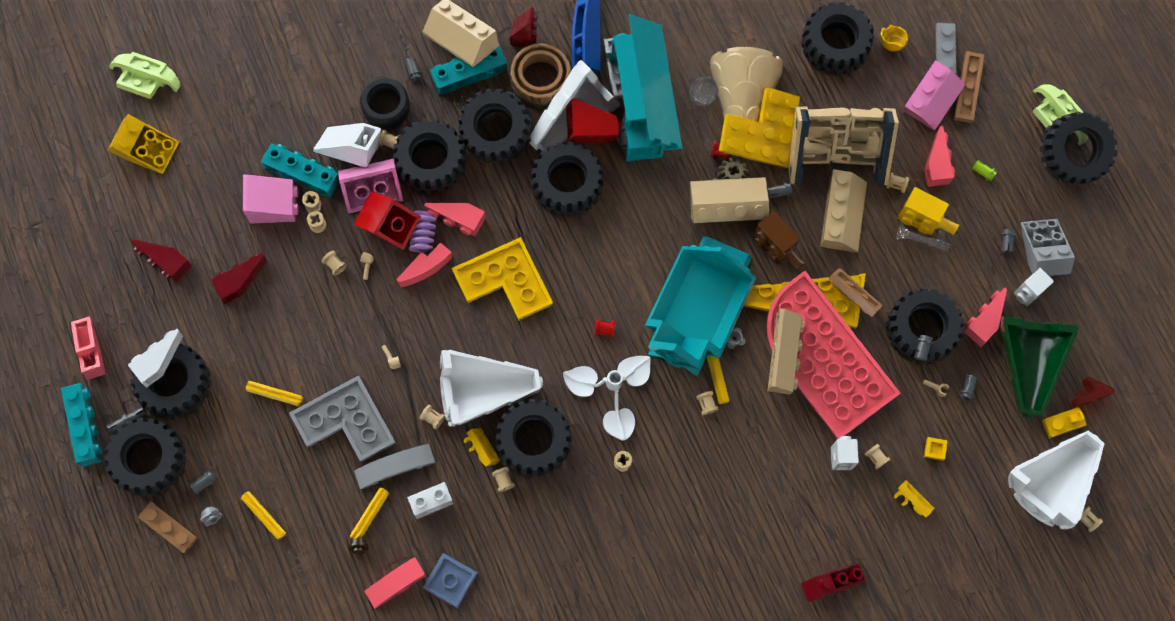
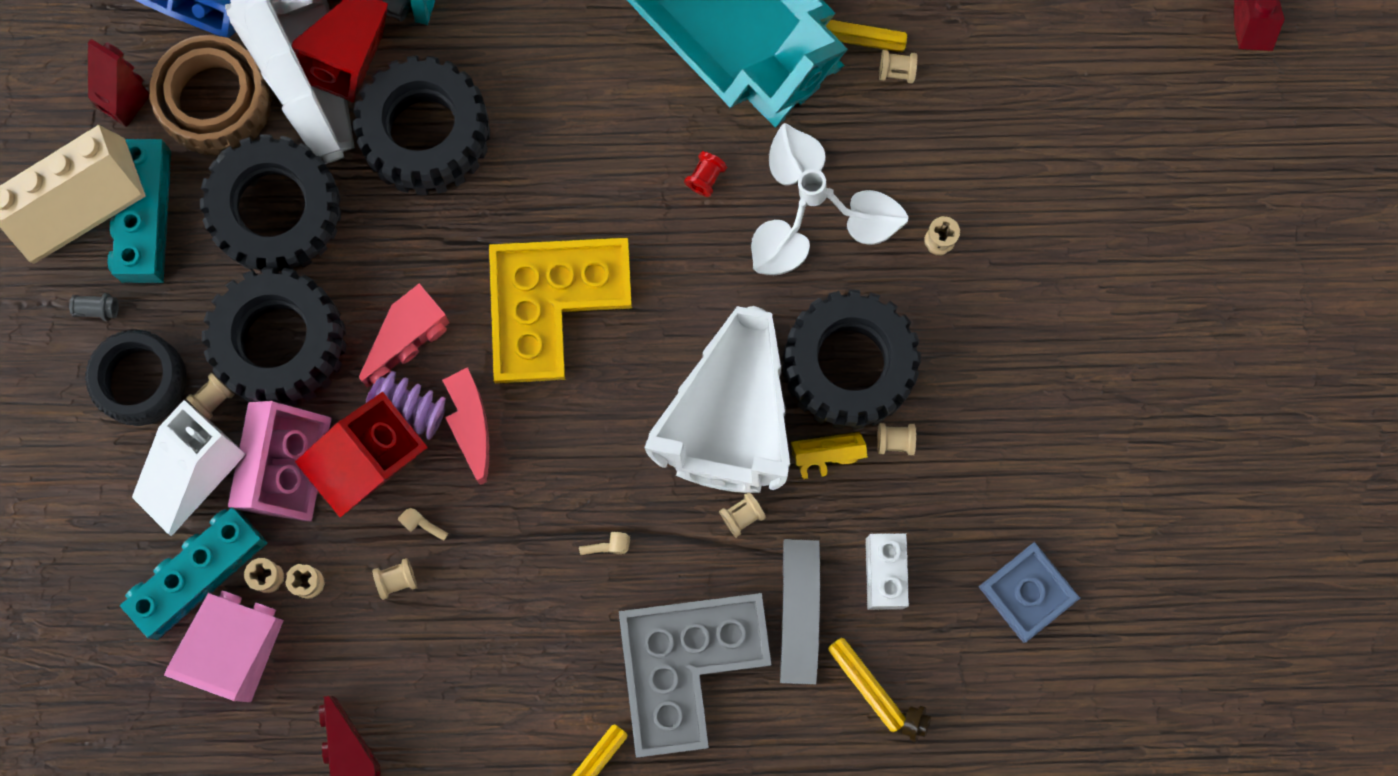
camera: 70 degrees left, 5 degrees up
coral slope [364,557,426,609] -> none

